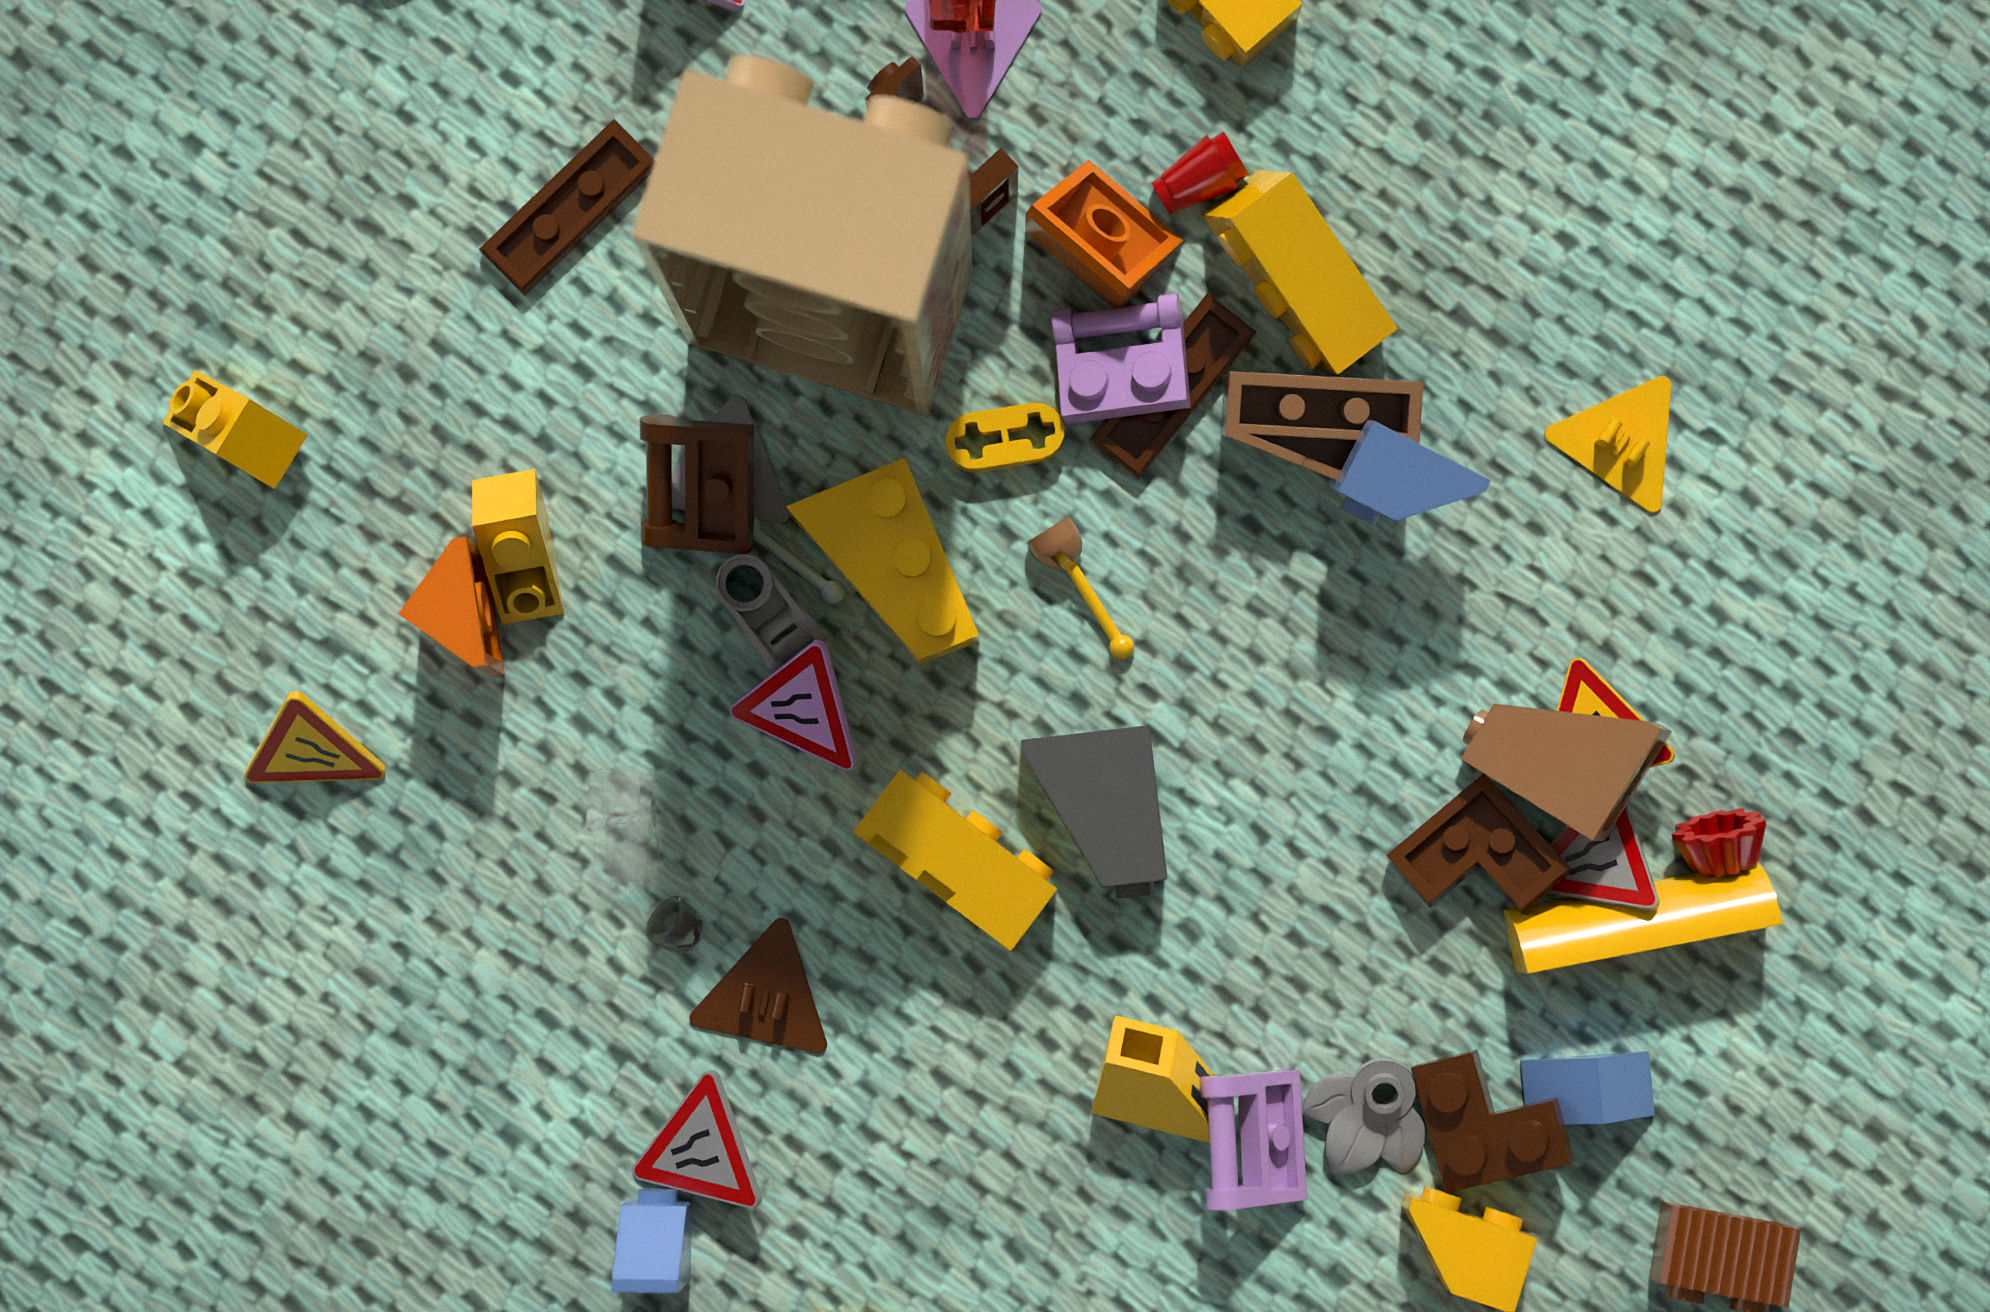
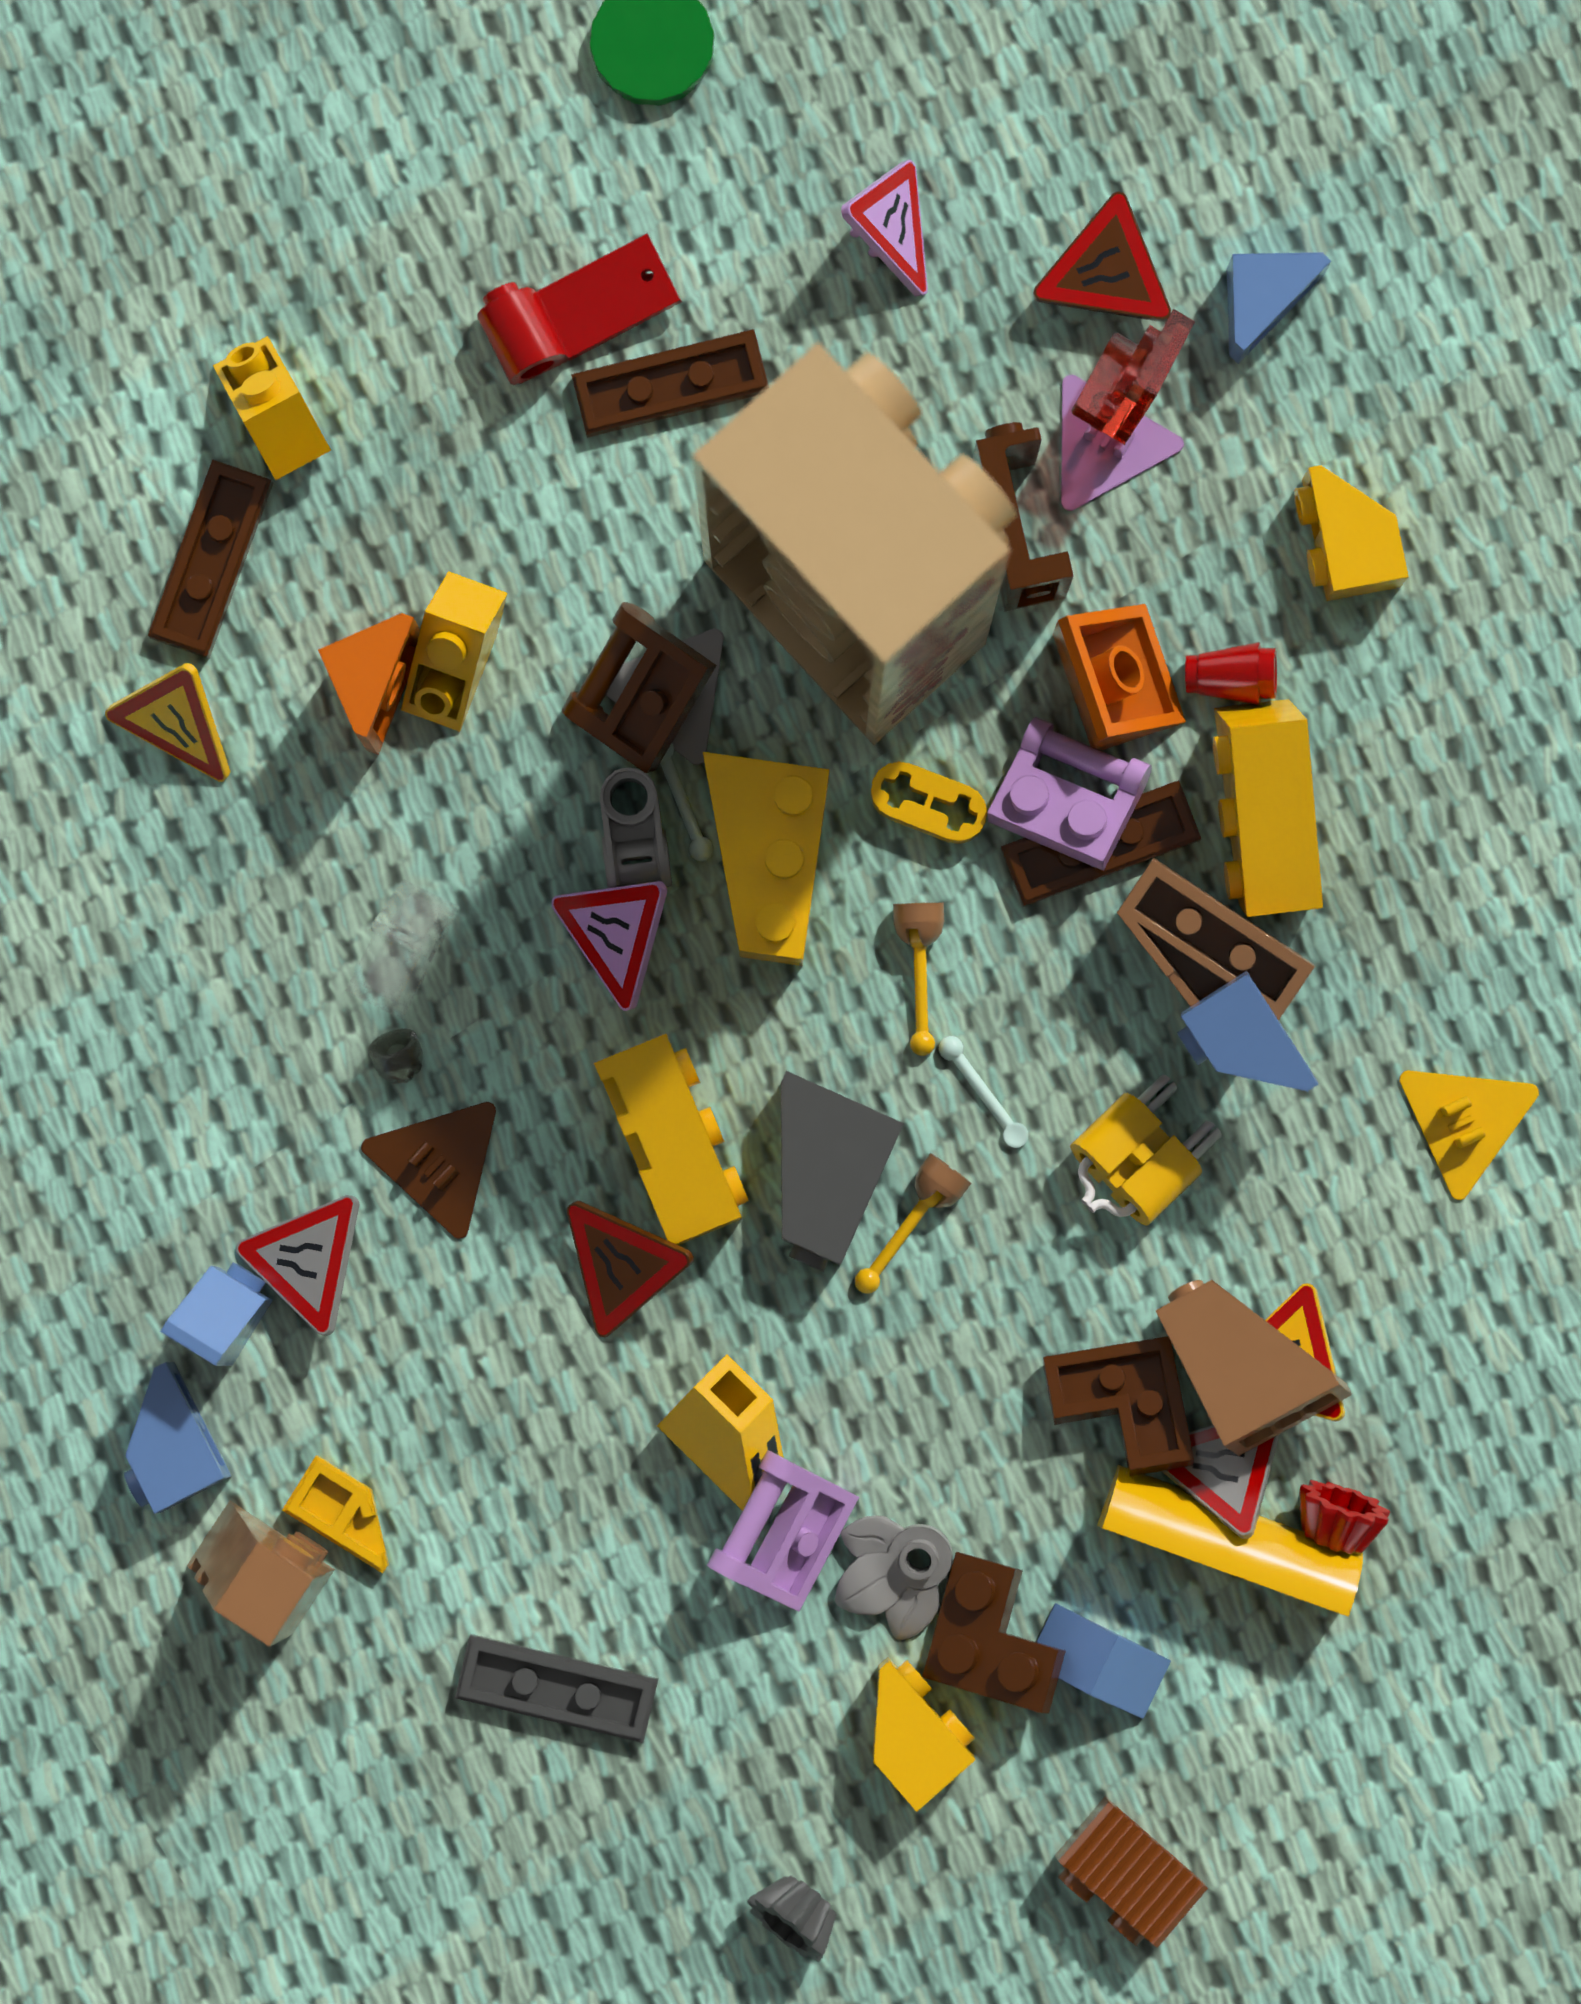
camera: 30 degrees right, 0 degrees up
none -> reddish brown tile [148,459,273,659]
none -> red door [477,233,682,385]
none -> piece [567,1201,694,1337]
none -> hinge [855,1153,971,1294]
none -> light aqua hinge [938,1036,1029,1148]
none -> yellow piece [1070,1075,1221,1226]

